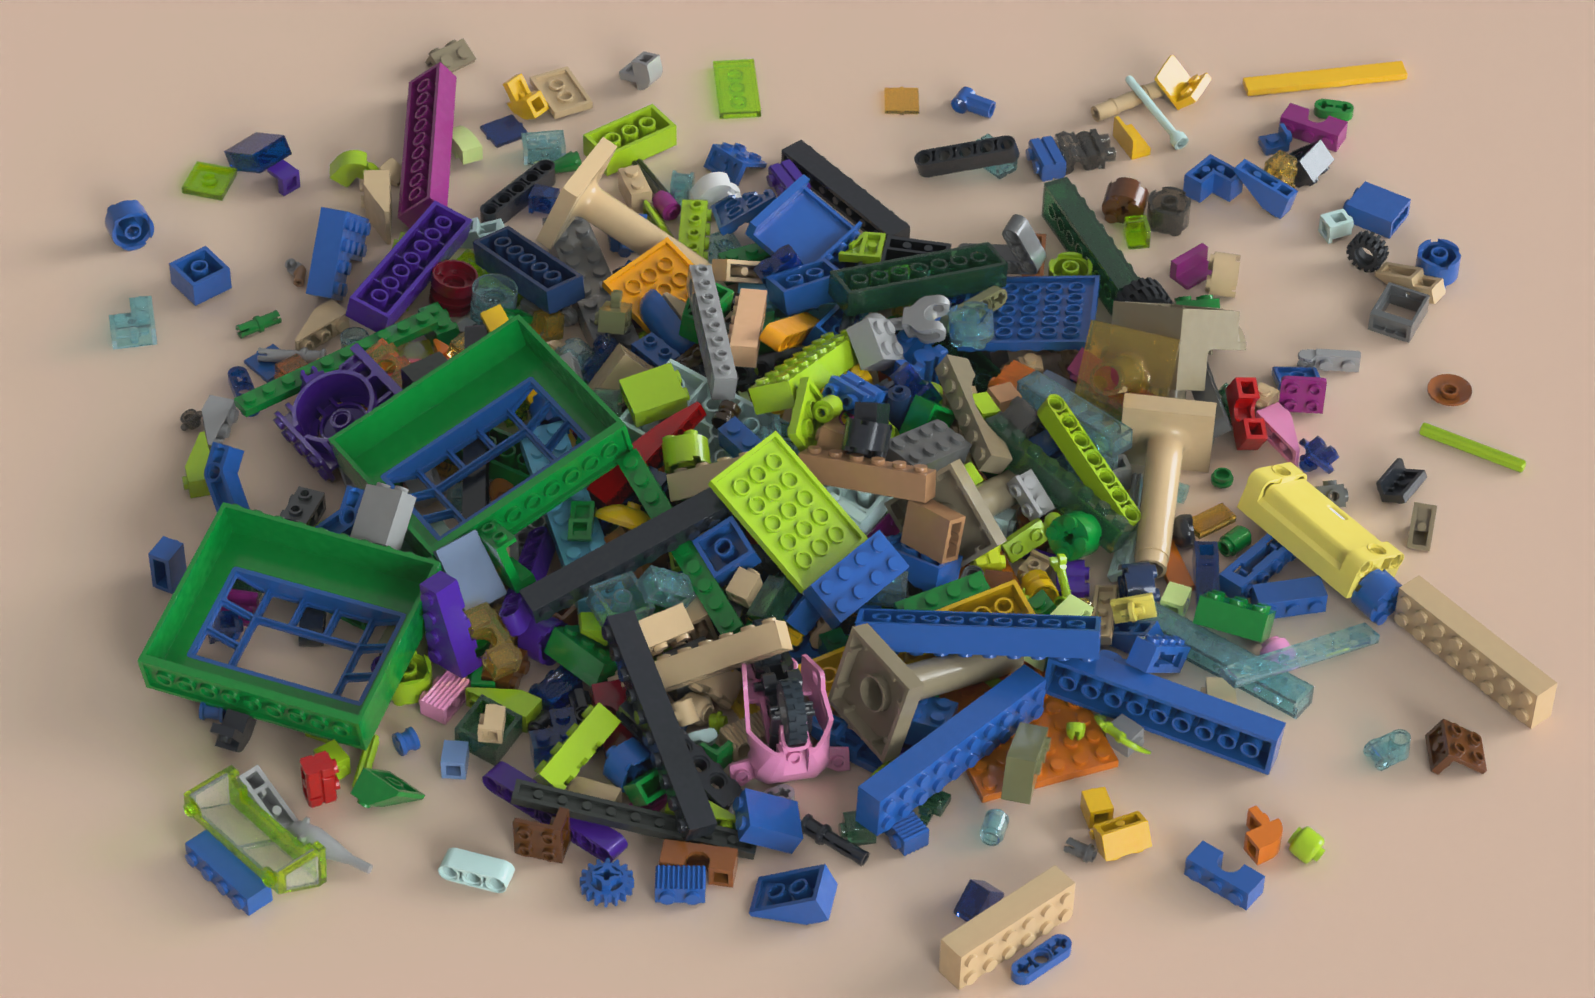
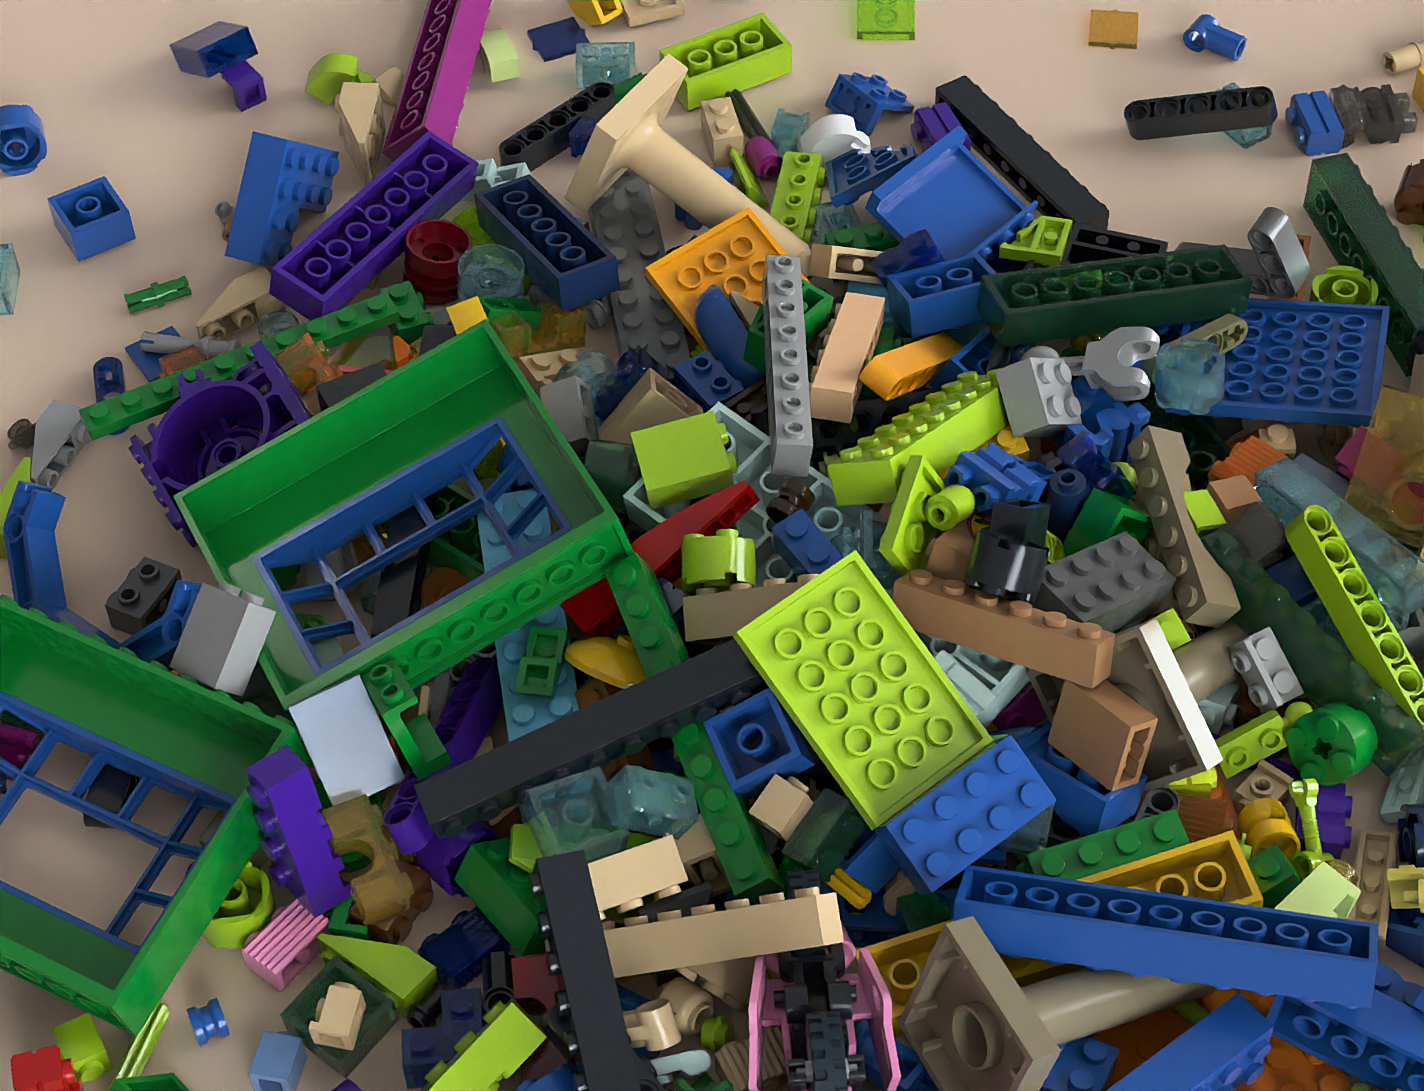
camera: 10 degrees right, 5 degrees up
clear neon green tile [182,161,237,201] -> none
olive brick [594,290,633,335] -> none

